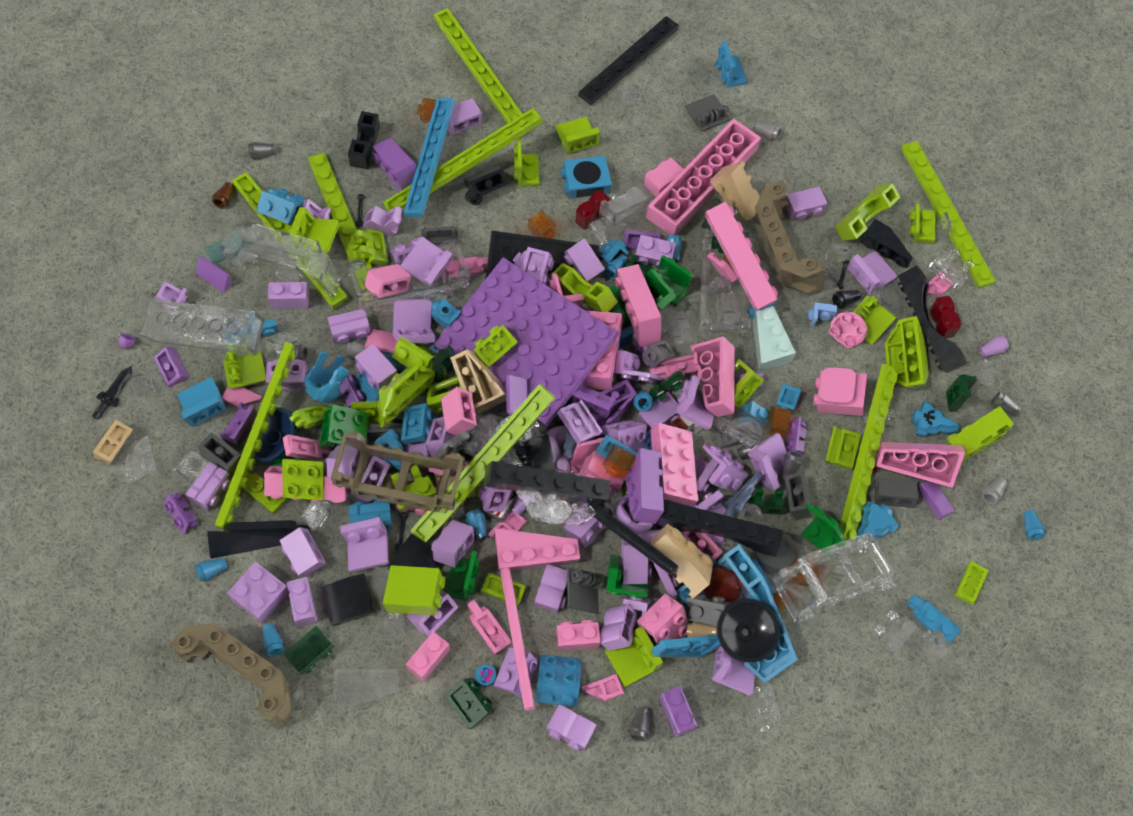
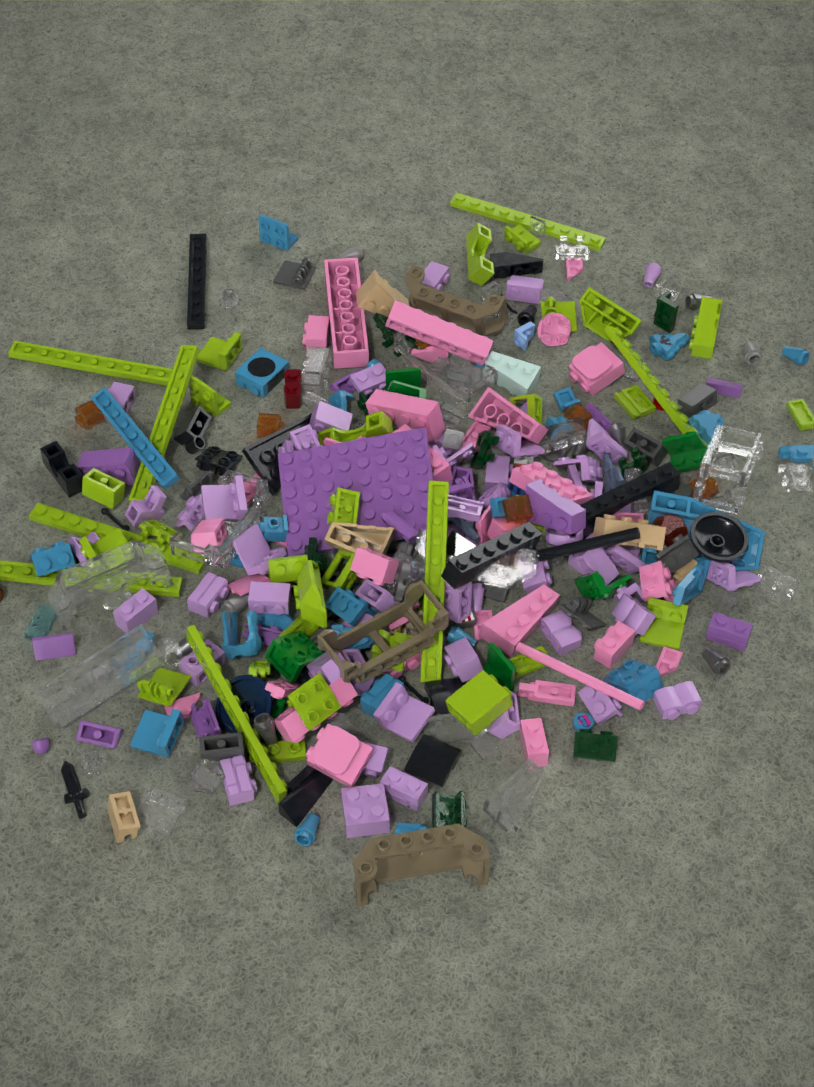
camera: 40 degrees left, 15 degrees down
lavender bracket [155,281,188,309] -> none
medium lavender hinge [164,493,198,535] -> none
dark azure cone [604,255,628,280] -> none
dark azure cone [634,390,653,411] -> none
bright pink wedge [875,442,965,488] -> none
black arch [898,265,967,373] -> none
dark red brick [930,296,961,338] -> none
none -> lime brick [82,468,125,509]
none -> black hinge [195,446,243,477]
none -> flat silver cone [254,713,278,745]
none -> bright pink brick [305,724,373,787]

